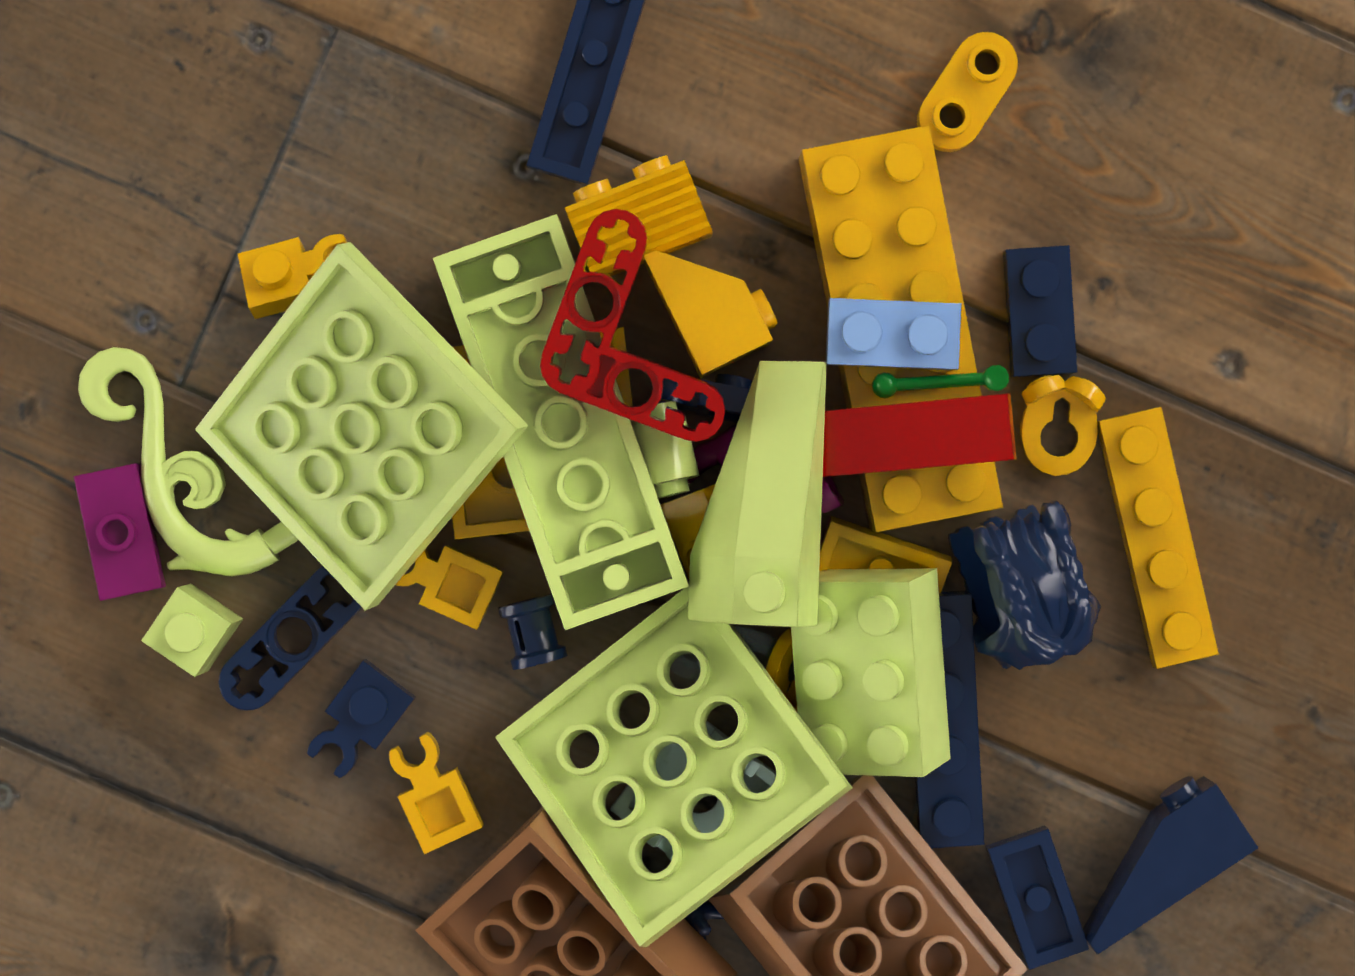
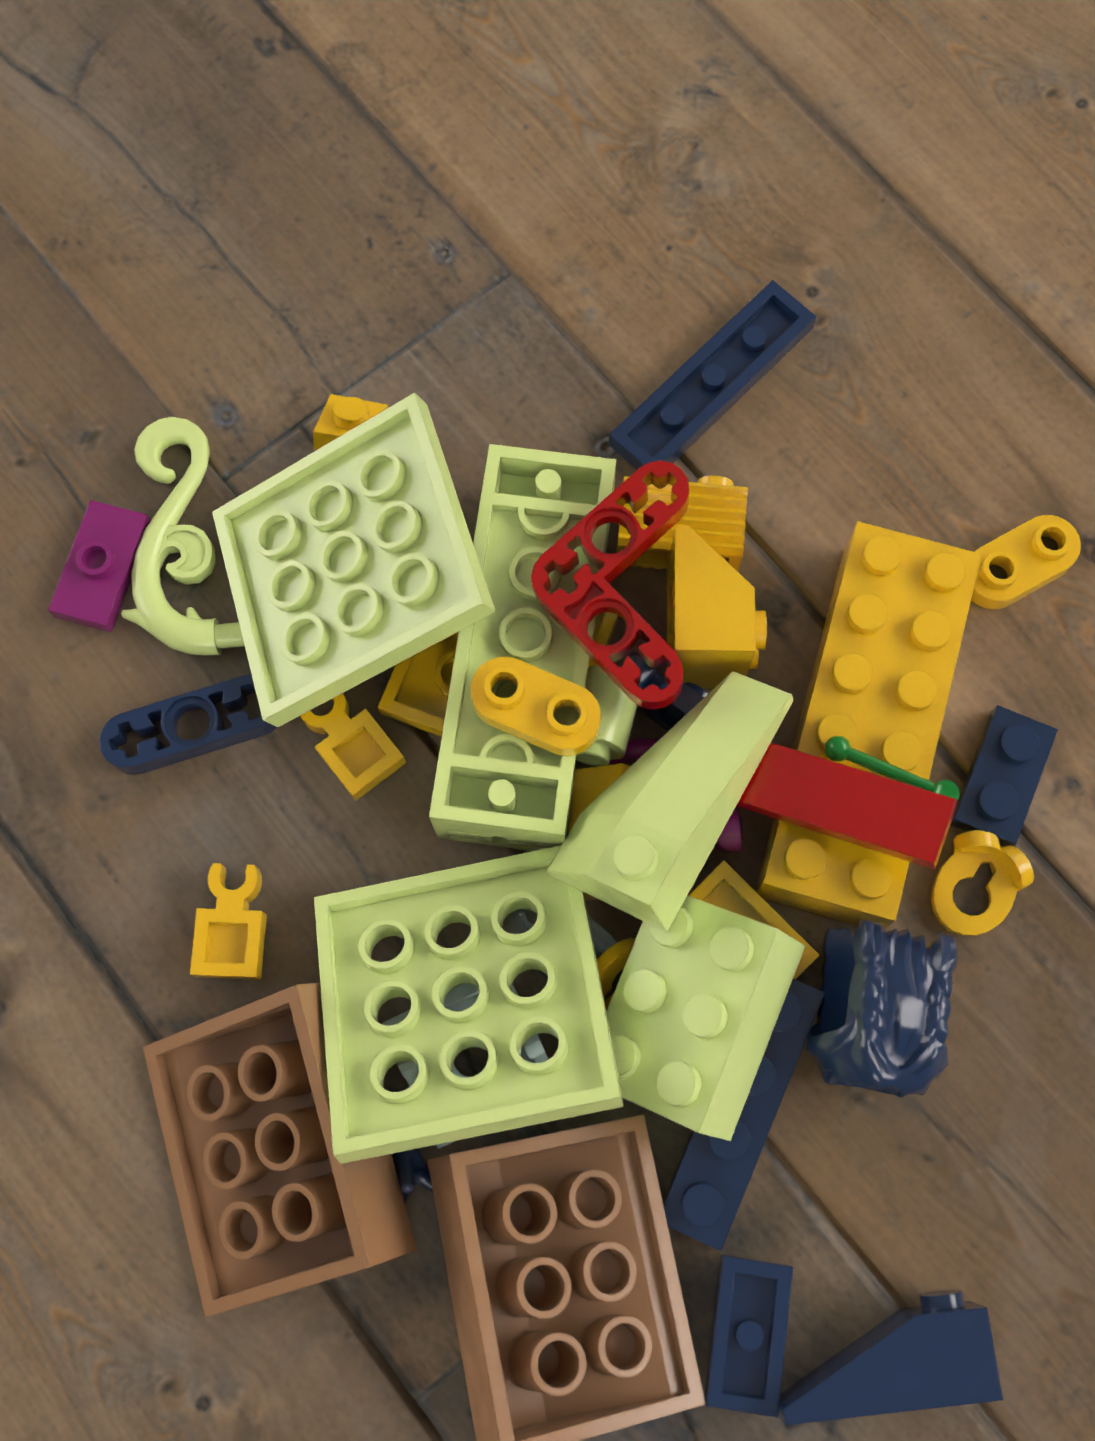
camera: 30 degrees right, 15 degrees down
yellowish green brick [141,584,243,677] -> none
dark blue plate [307,659,416,778] -> none
dark blue bush [498,594,568,670] -> none
light blue plate [826,298,962,370] -> none
yellow plate [1097,407,1219,669] -> none
none -> yellow plate [471,656,601,756]

